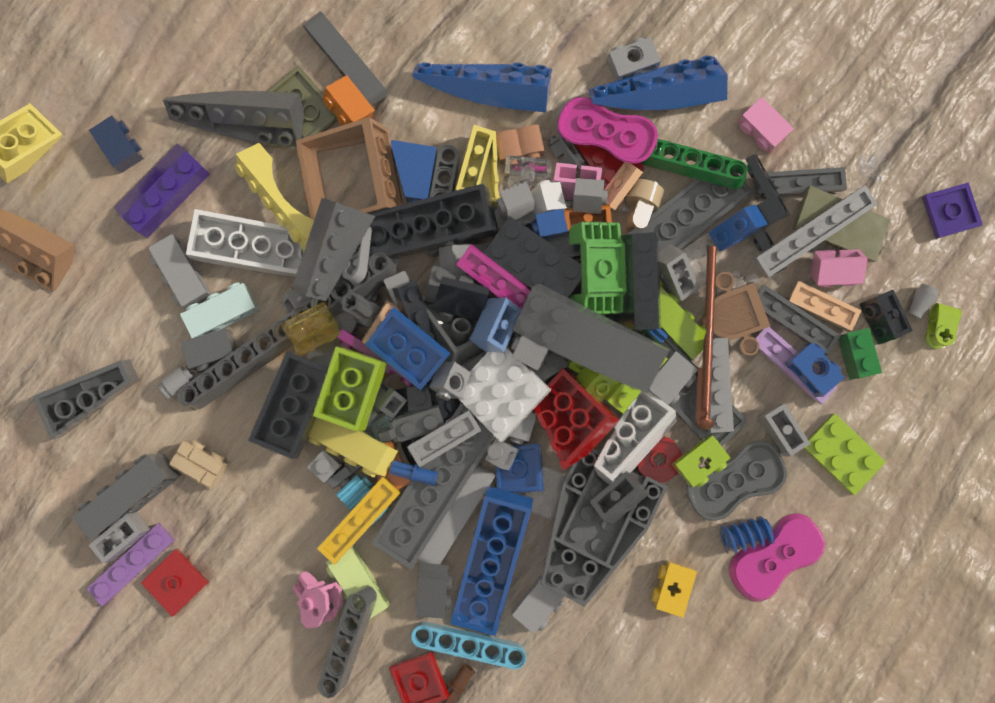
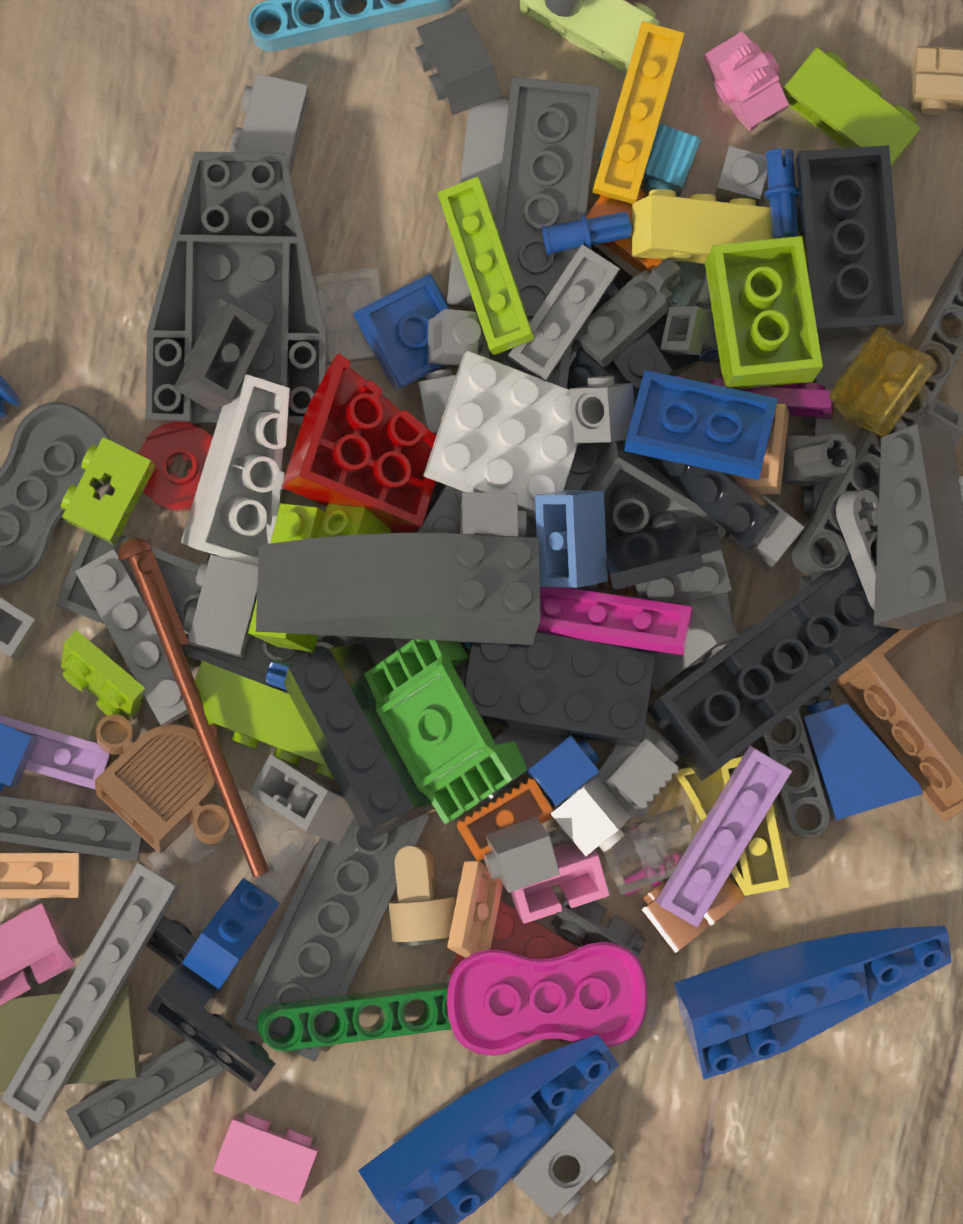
camera: 155 degrees right, 0 degrees up
dark grey plate [327,464,362,489] -> none
blue slope [450,486,533,636] -> none
yellow brick [651,560,697,618] -> none
none -> lime plate [61,630,145,722]
none -> lime plate [437,176,535,355]
none -> lavender plate [655,746,792,927]
none -> bright pink hinge [704,32,789,131]
none -> blue axle [764,149,799,239]
none -> lime brick [783,47,921,168]

